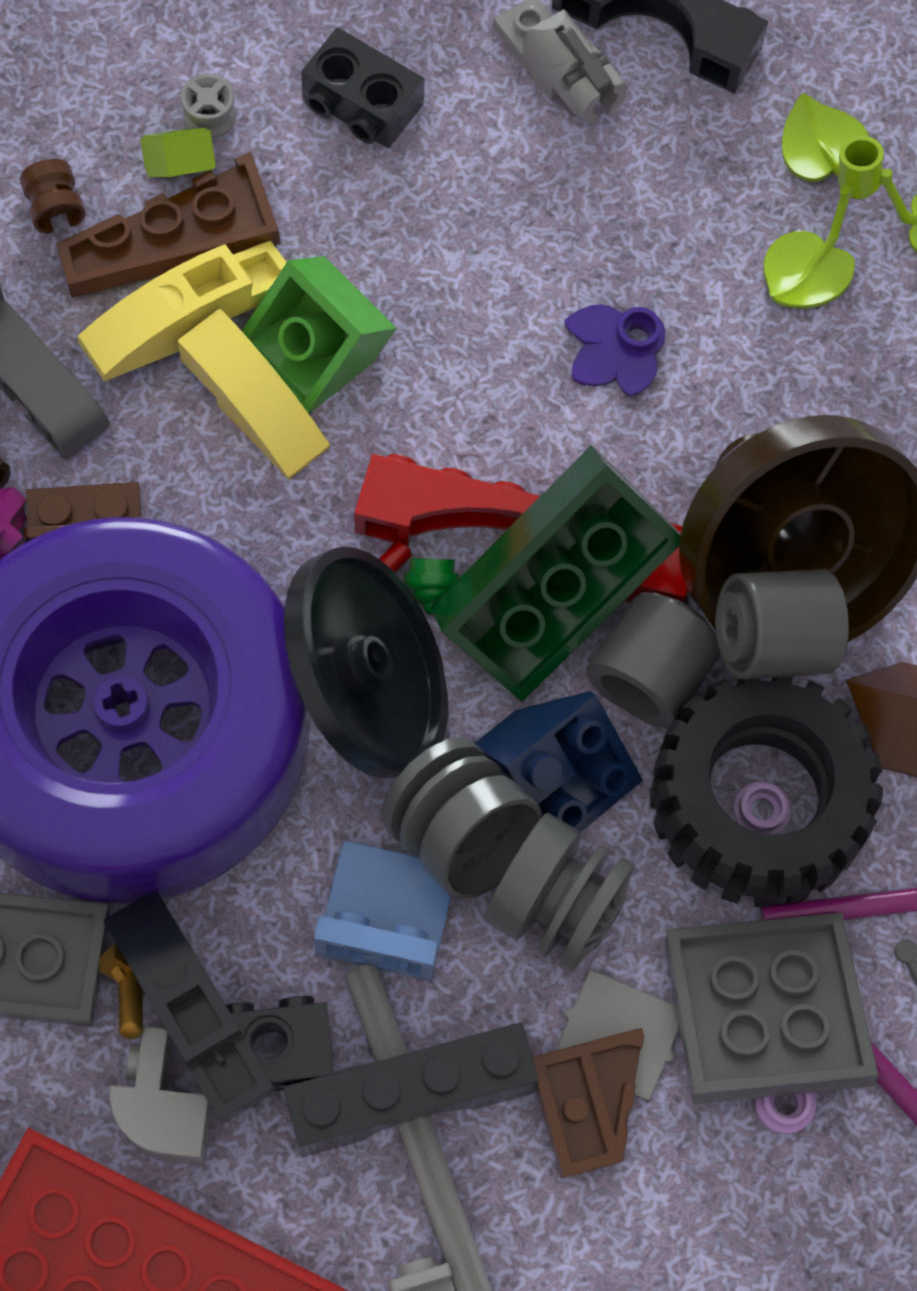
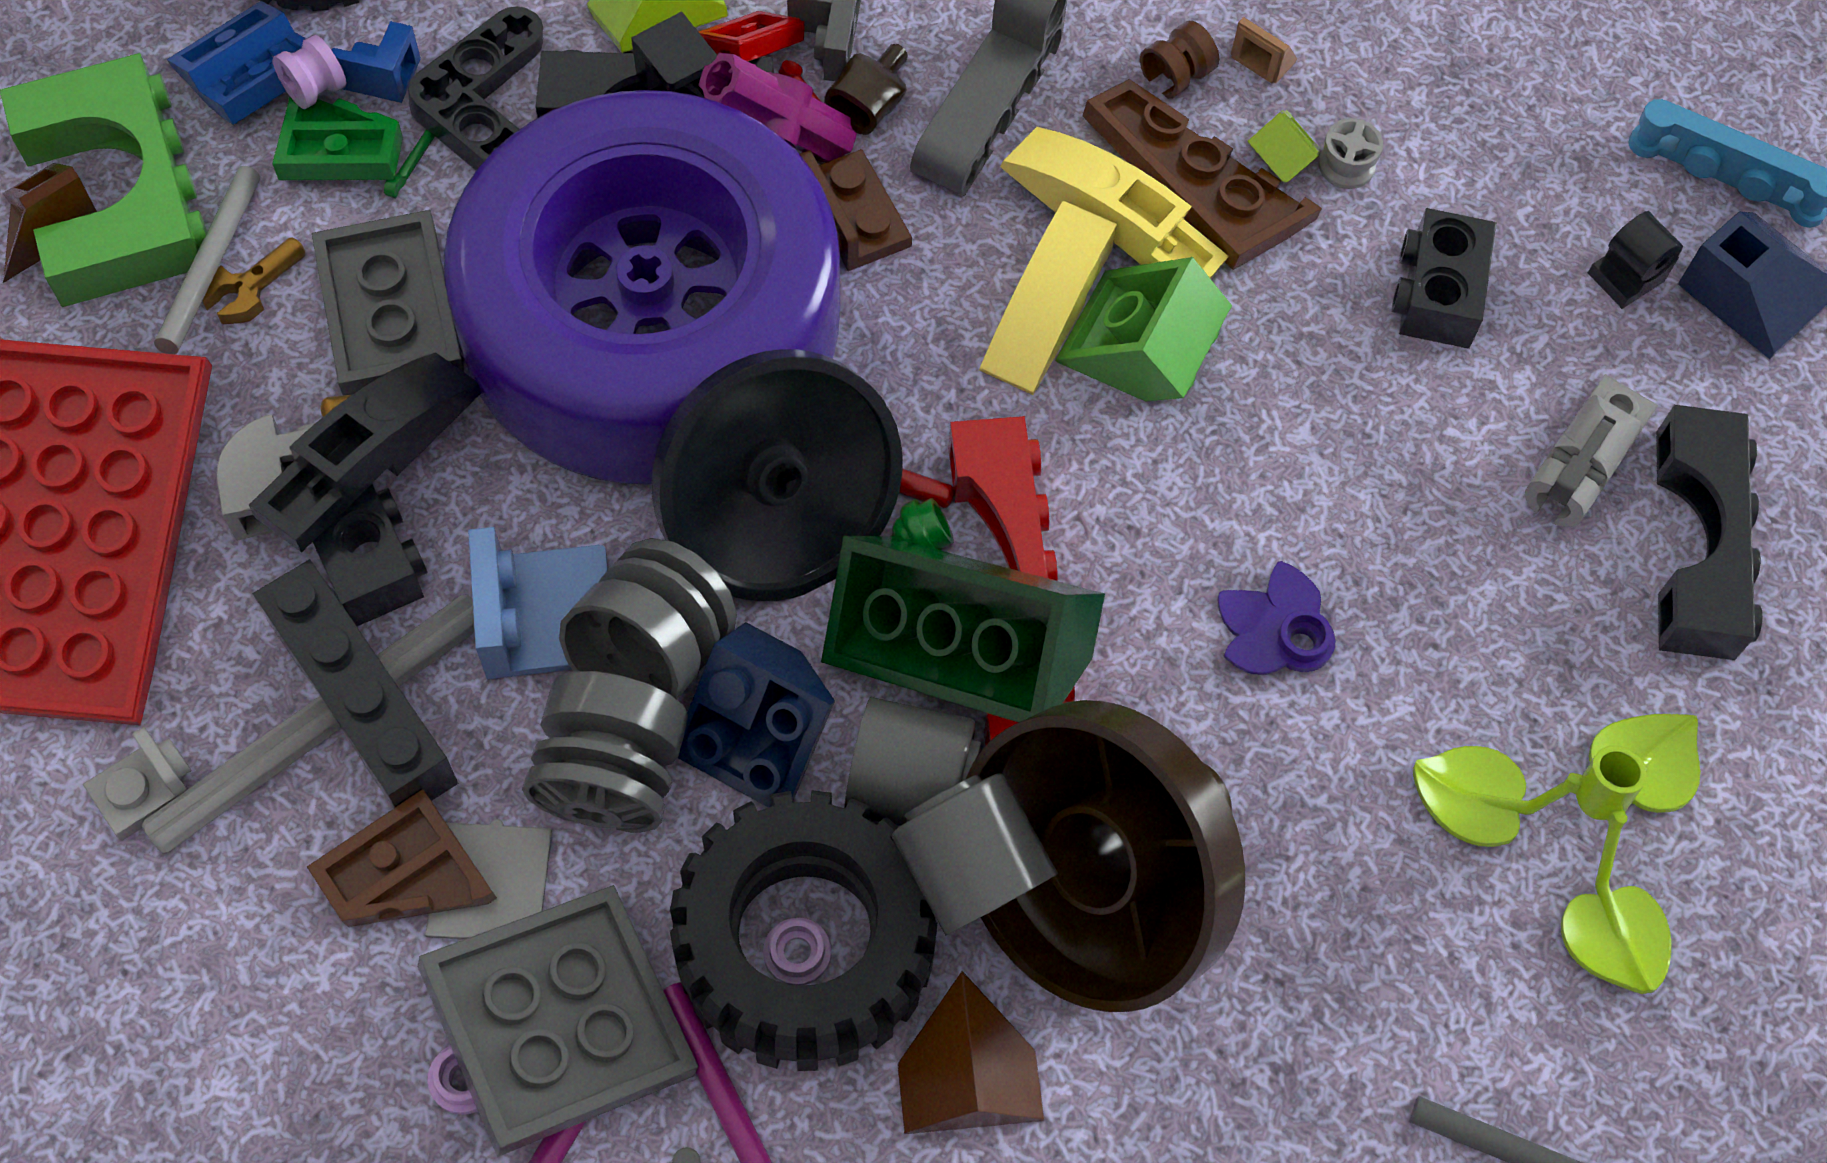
camera: 70 degrees right, 5 degrees down
none -> medium nougat slope [1231,17,1297,83]

